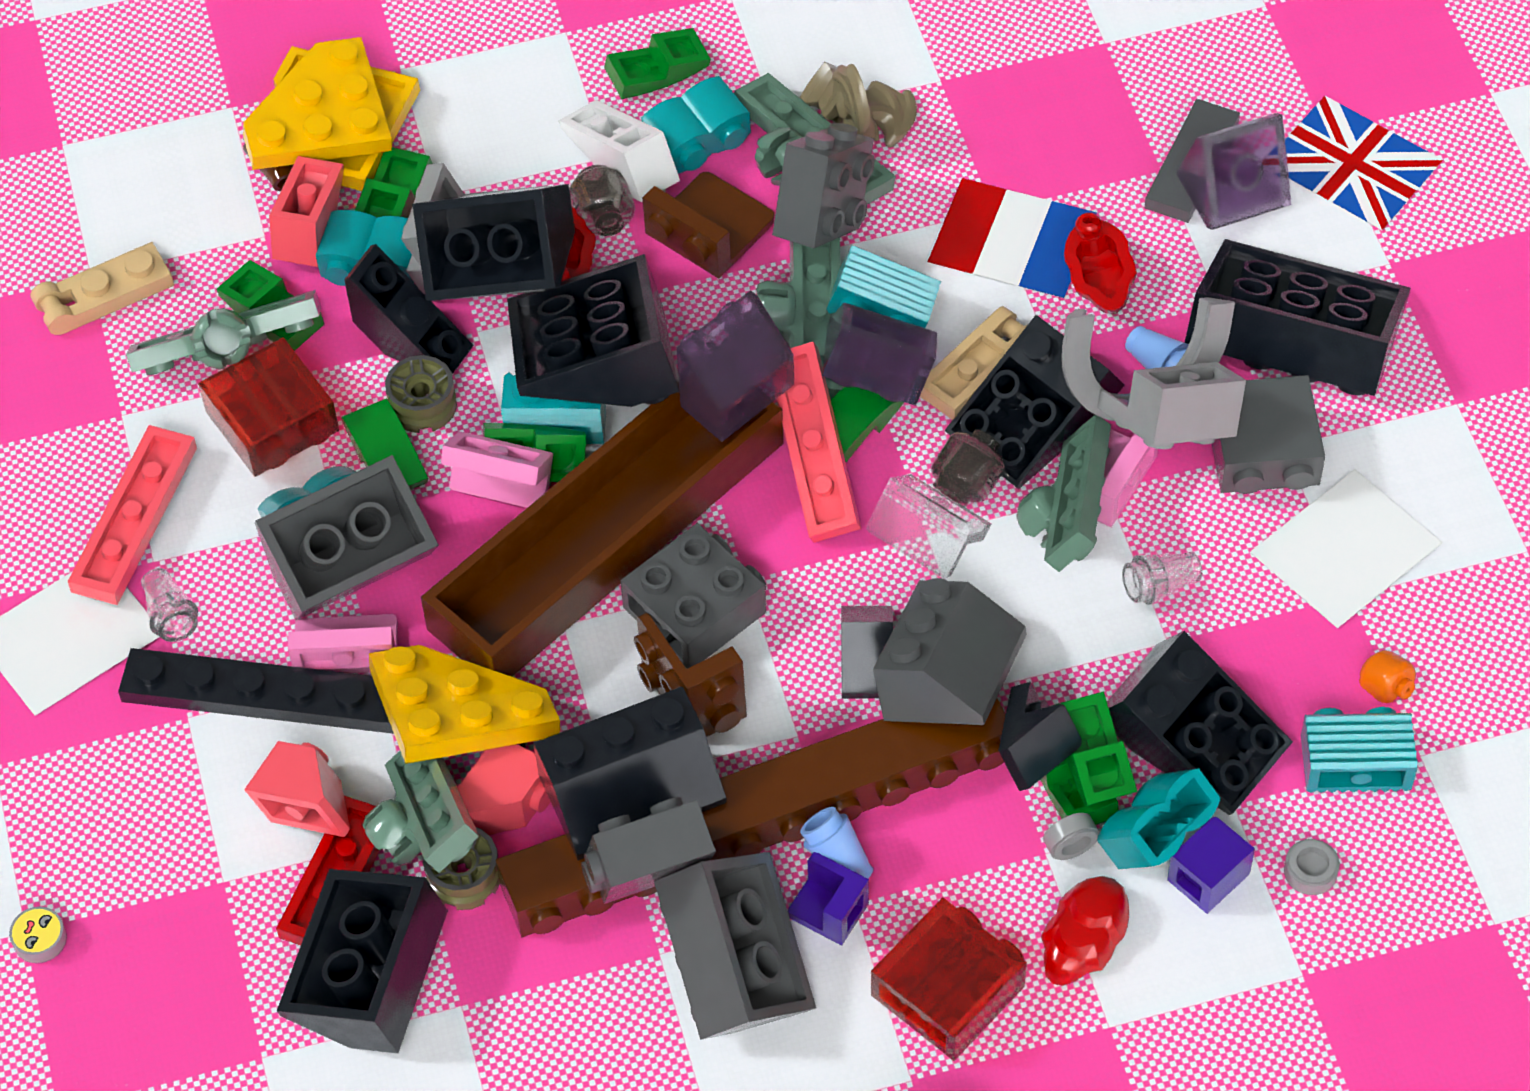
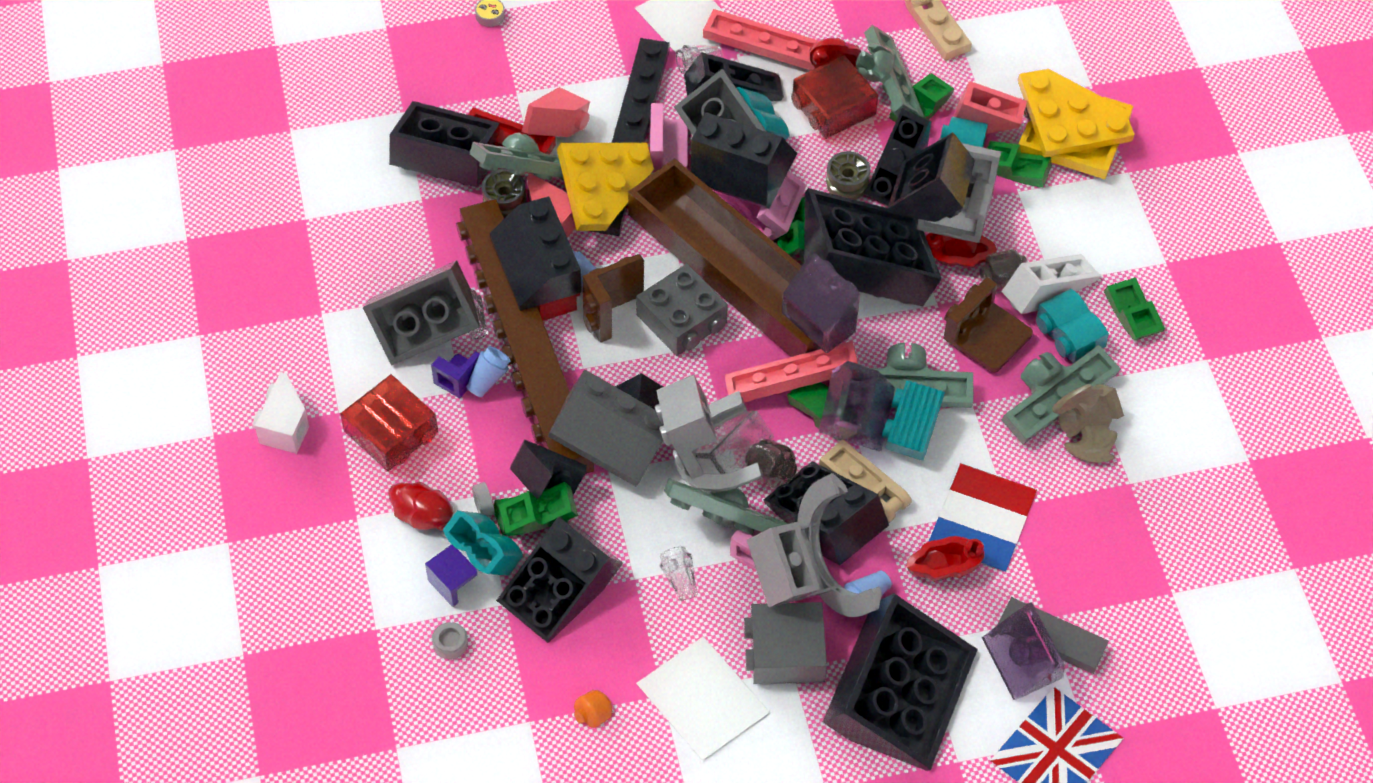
camera: 90 degrees right, 0 degrees up
green slope [341,398,428,490] -> none
dark grey brick [581,797,716,904] -> none
dark grey brick [772,123,875,249] -> none
teal brick [1301,707,1418,793] -> none
none -> light grey piece [655,375,764,492]
none -> black slope [684,52,784,101]
none -> black slope [691,112,797,209]
none -> red arm [809,38,861,74]

